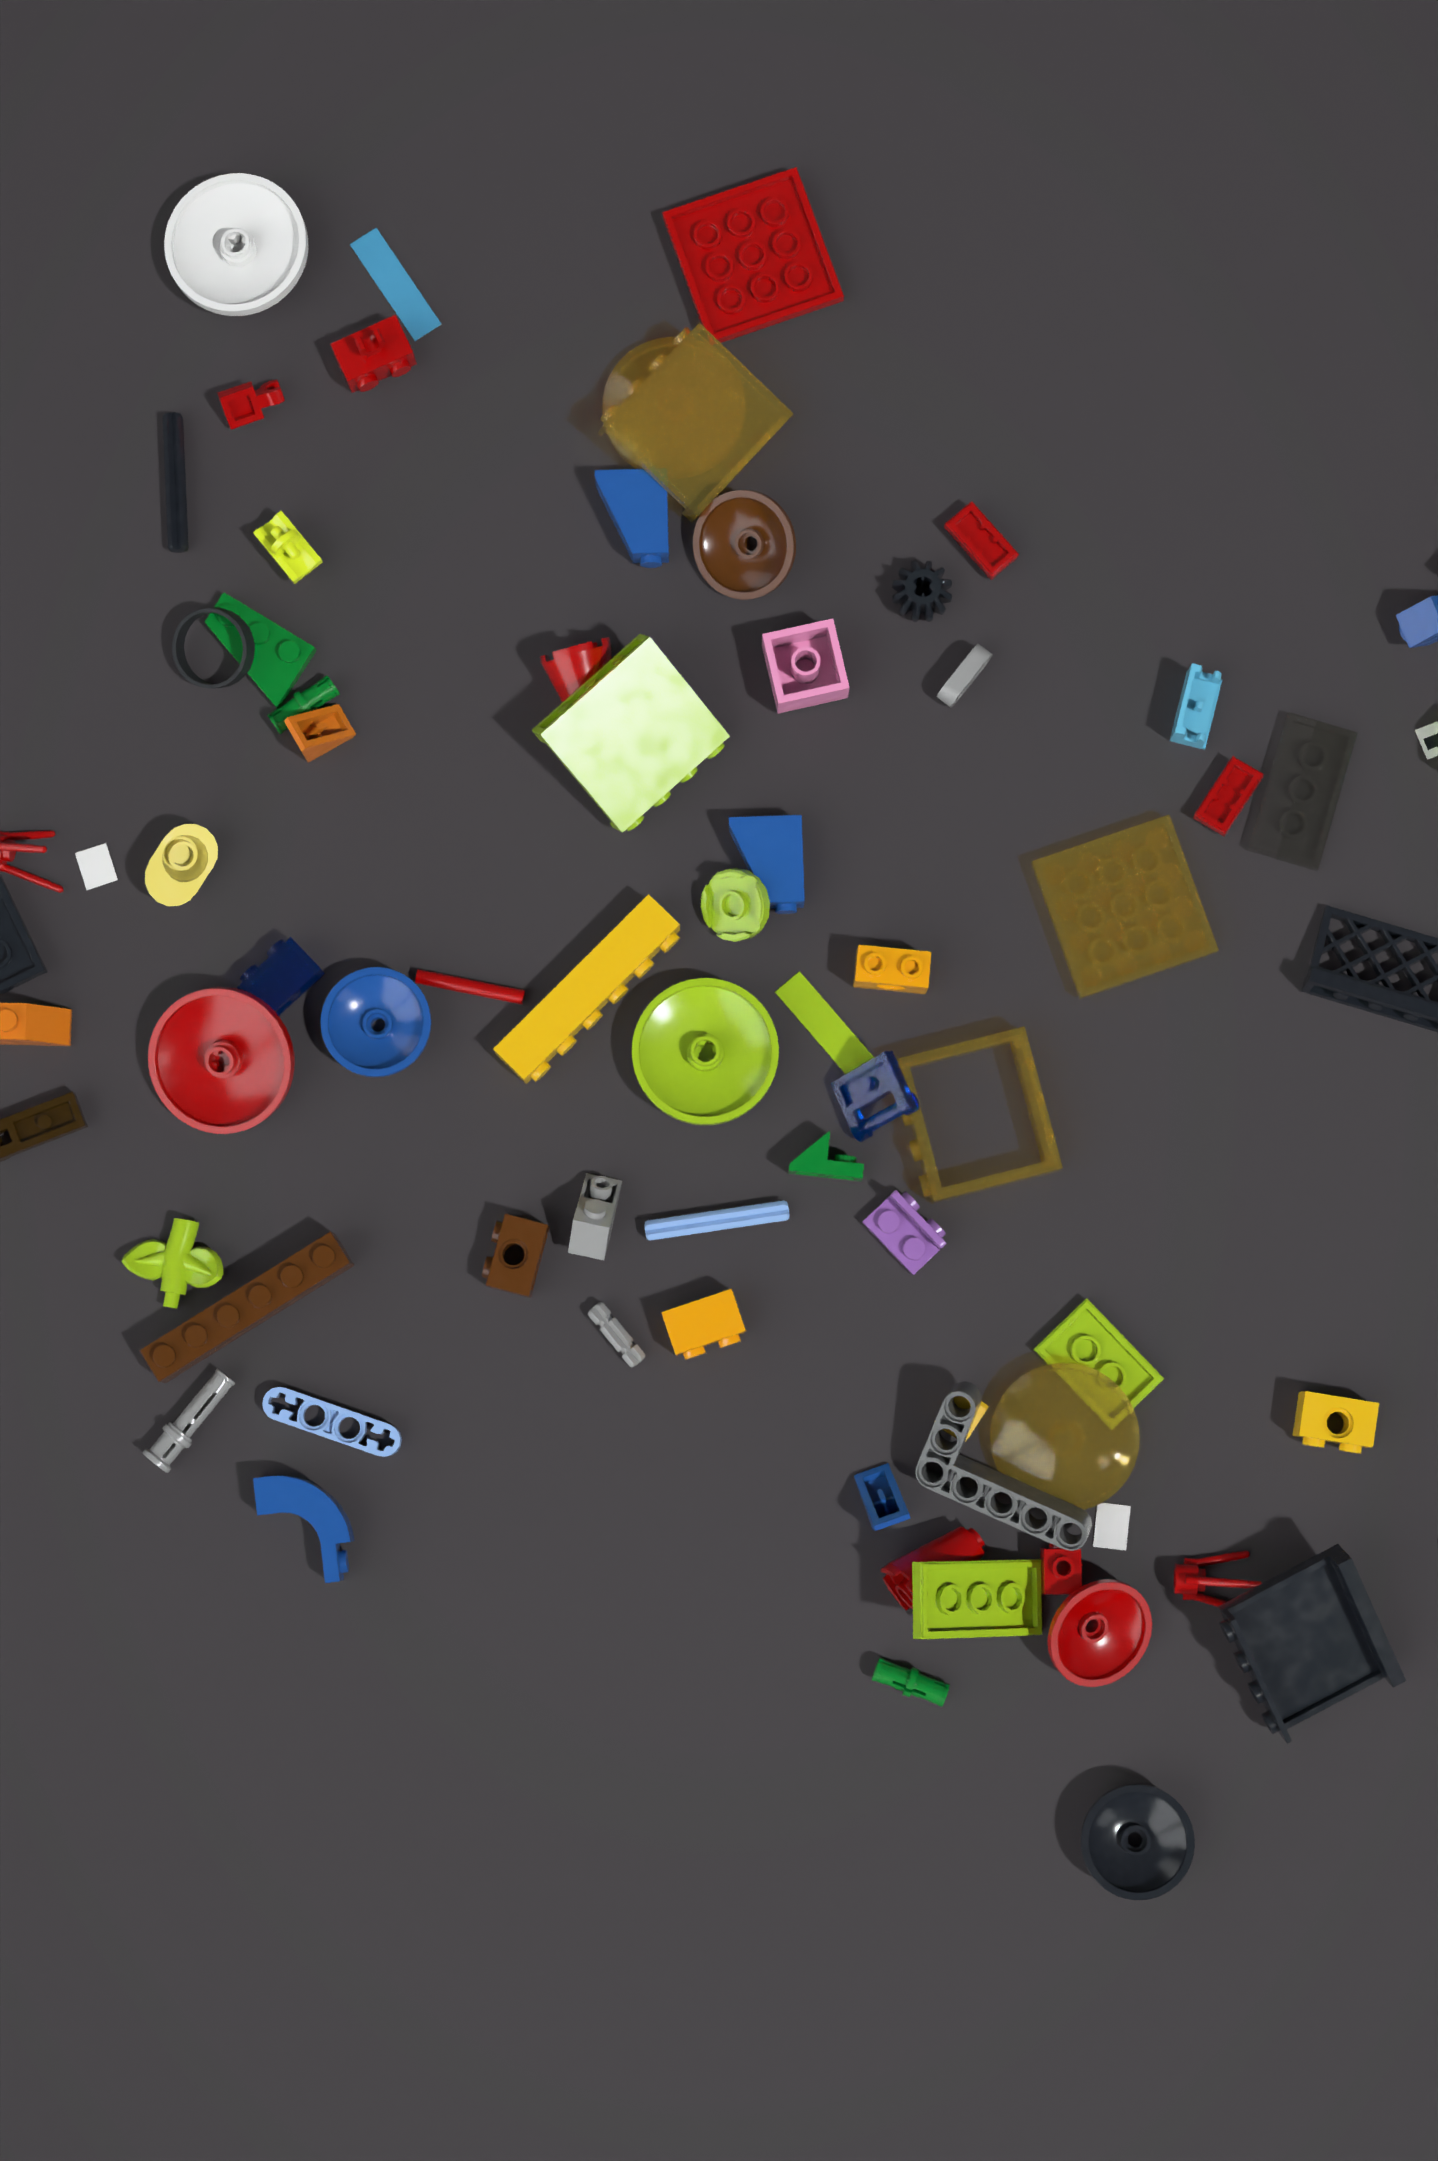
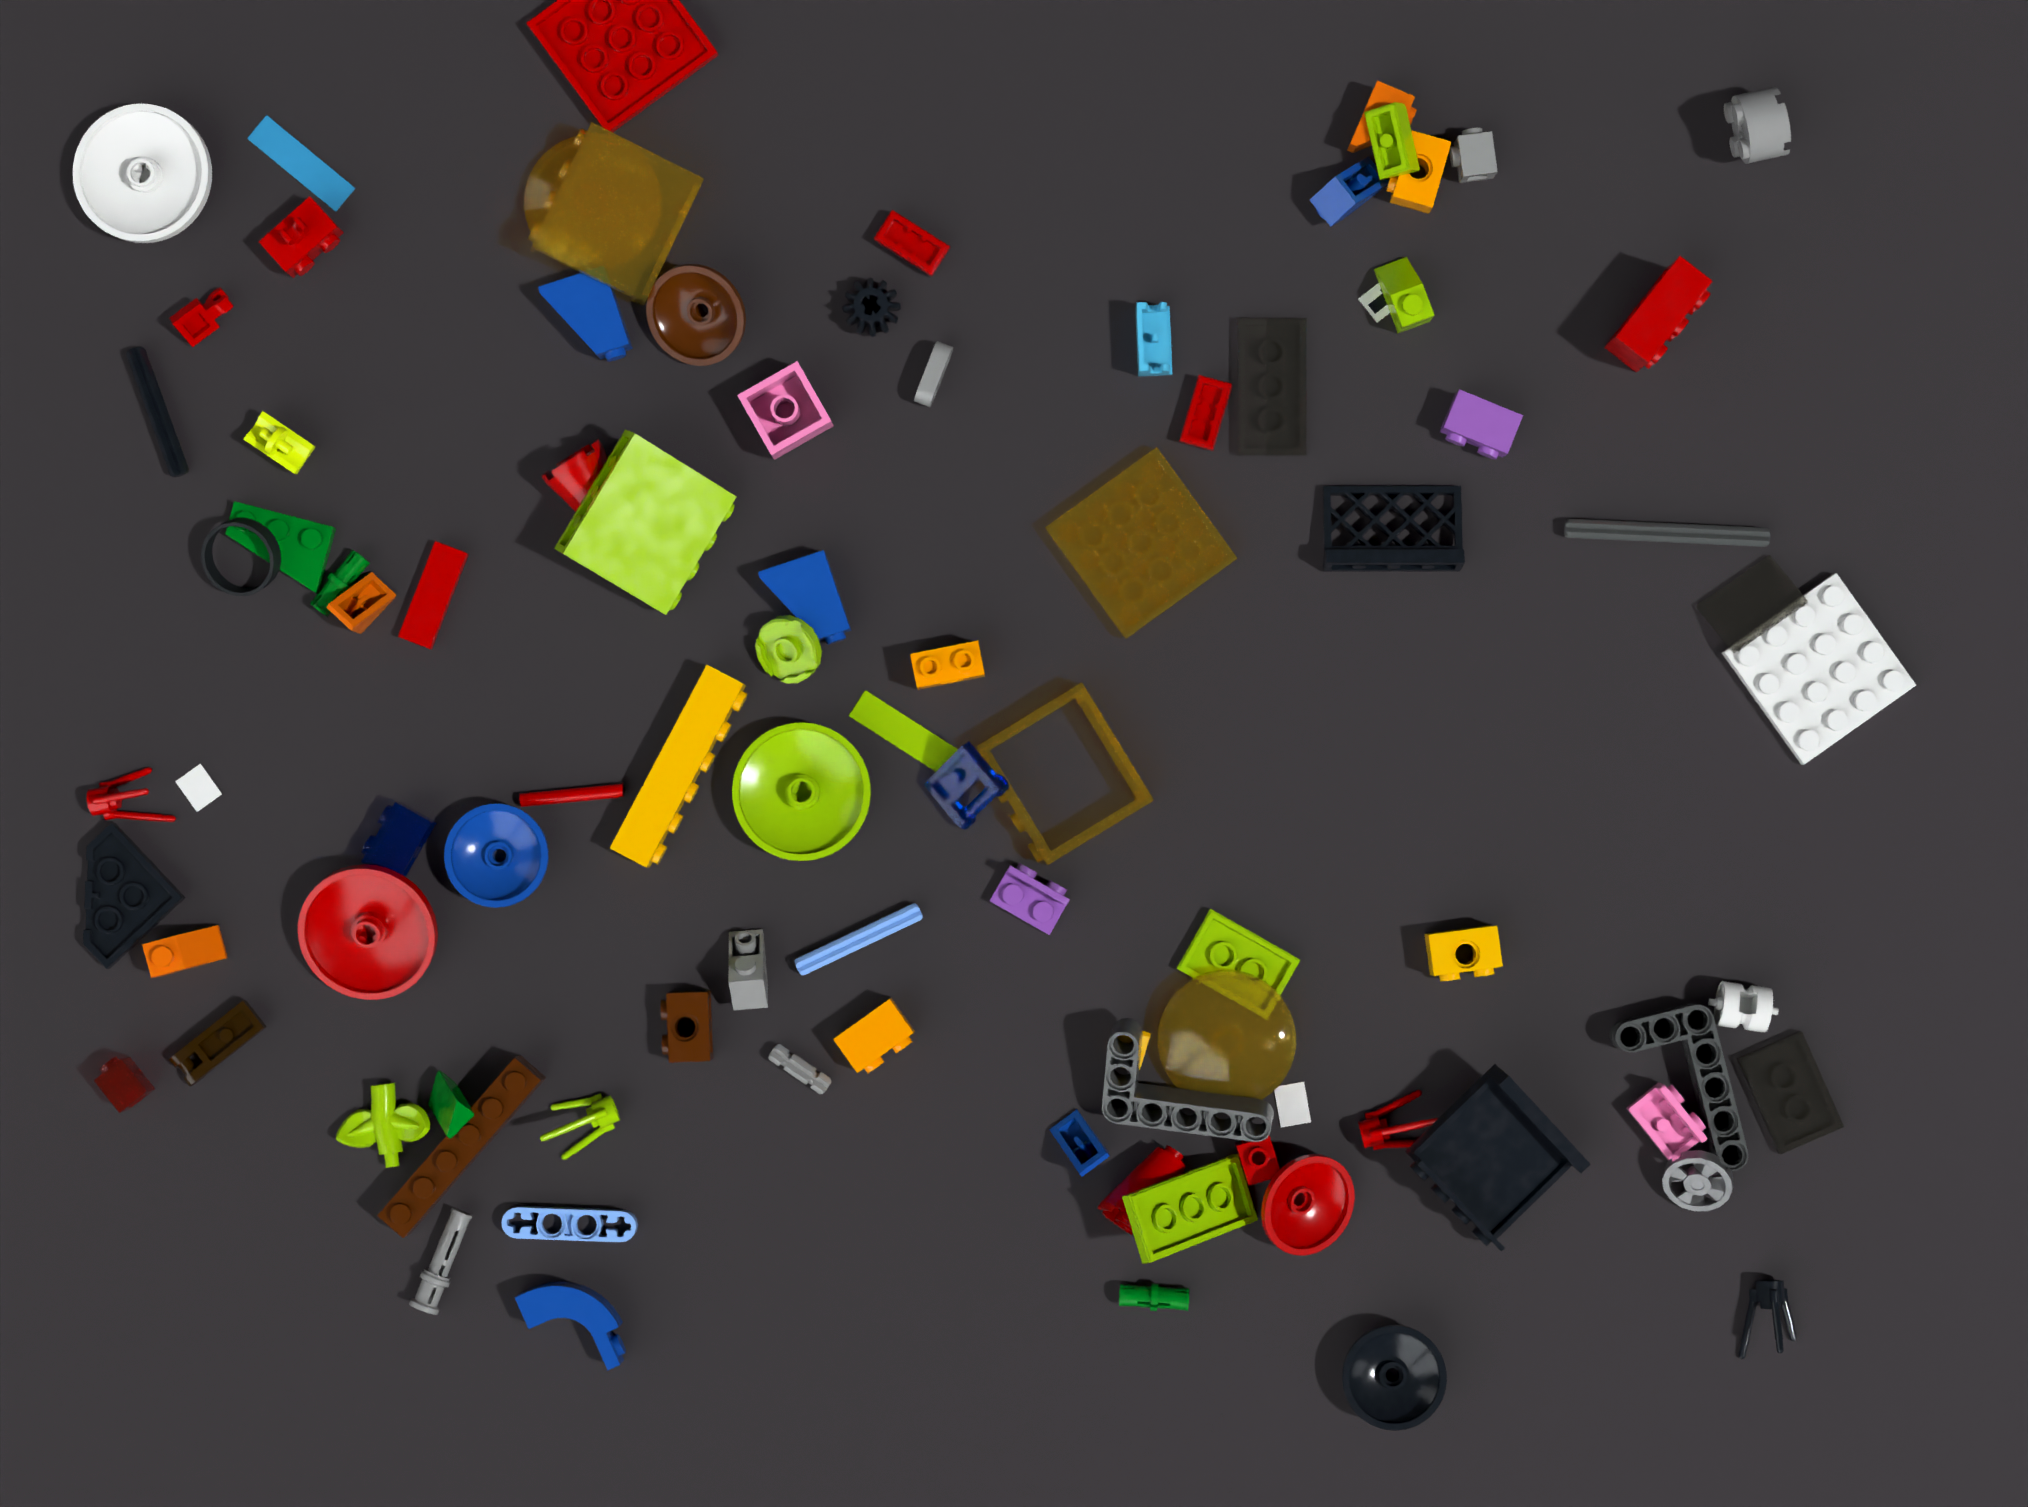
camera: 10 degrees left, 5 degrees up
light yellow piece [145,824,218,906] -> none
green slope [788,1131,864,1182] -> none
none -> red tile [398,541,469,650]
none -> green slope [428,1070,474,1139]
none -> lime plant [540,1093,621,1160]

